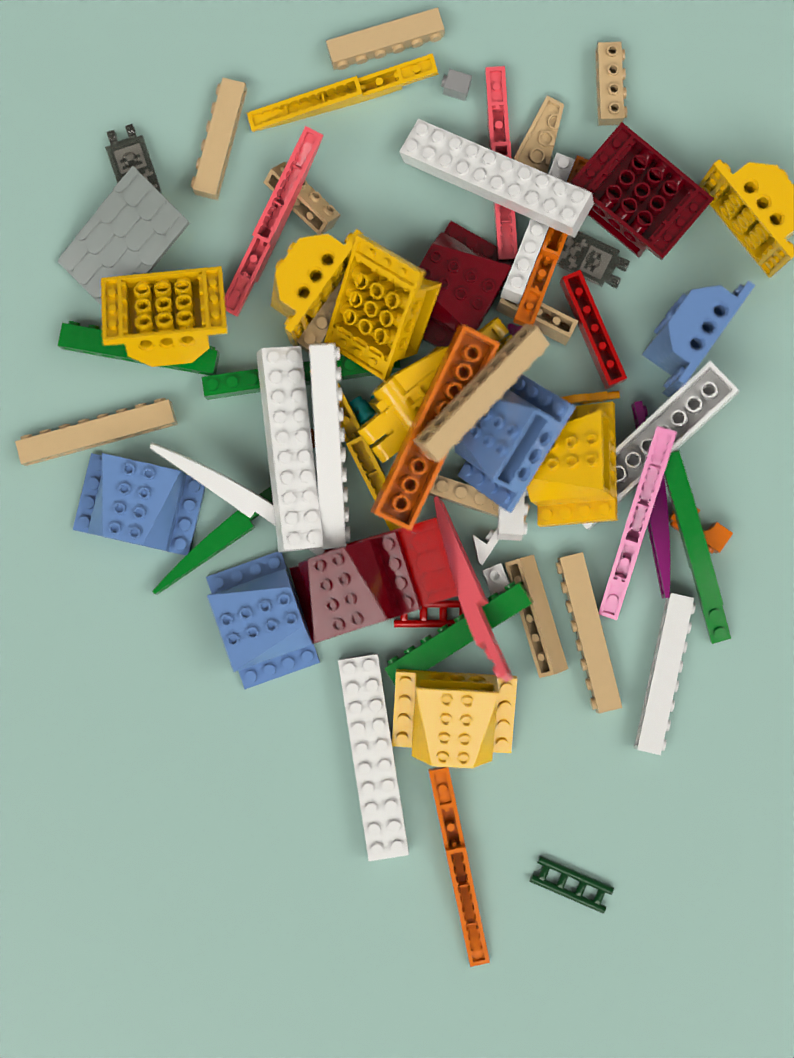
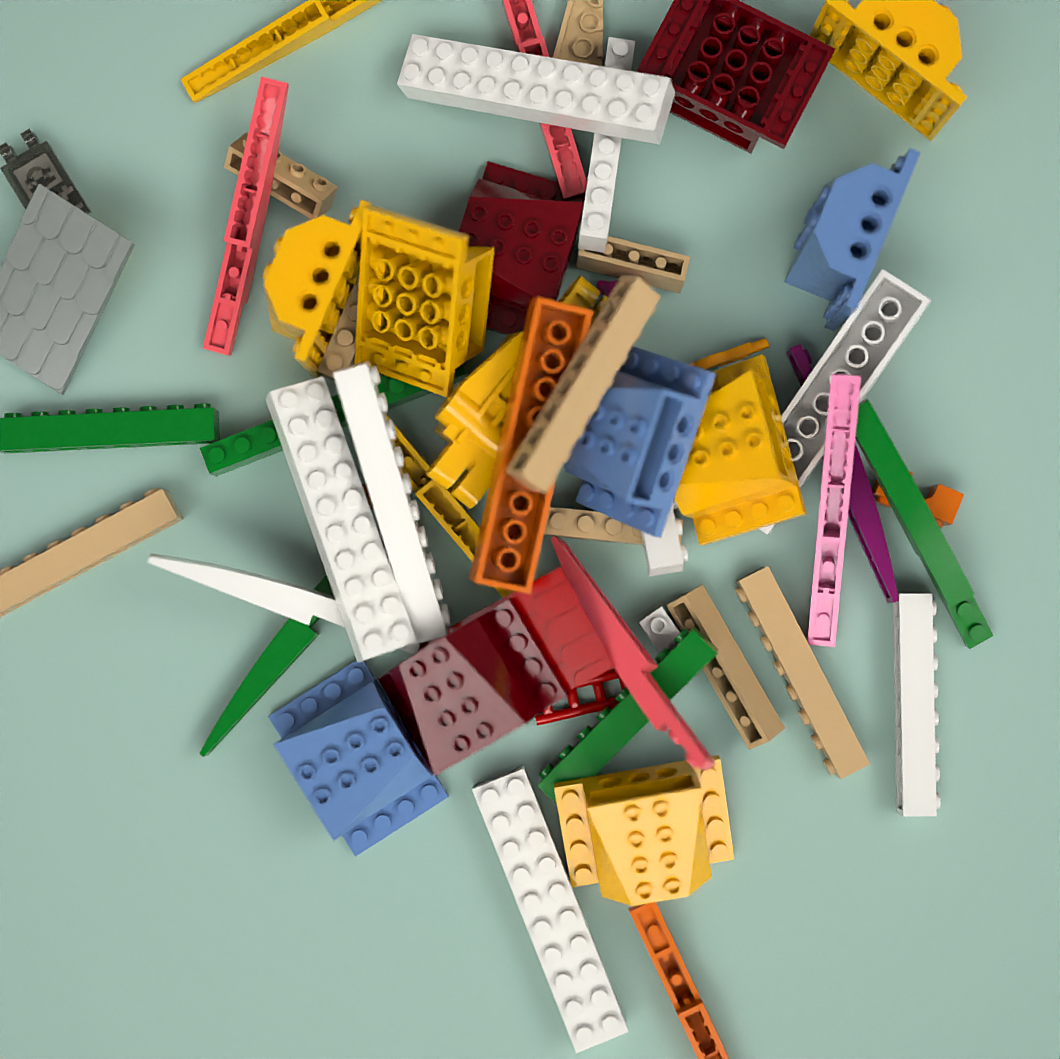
camera: 10 degrees left, 0 degrees up
medium blue wedge [73,453,205,556] -> none
yellow wedge [101,266,228,367] -> none
tan brick [191,78,247,200] -> none
teal piece [349,395,377,425] -> none
white slope [472,528,499,566] -> none
orange slope [513,155,589,326] -> none
dark green bar [529,856,614,914] -> none
clear smoke tile [556,231,630,289] -> none
red brick [559,270,627,389] -> none

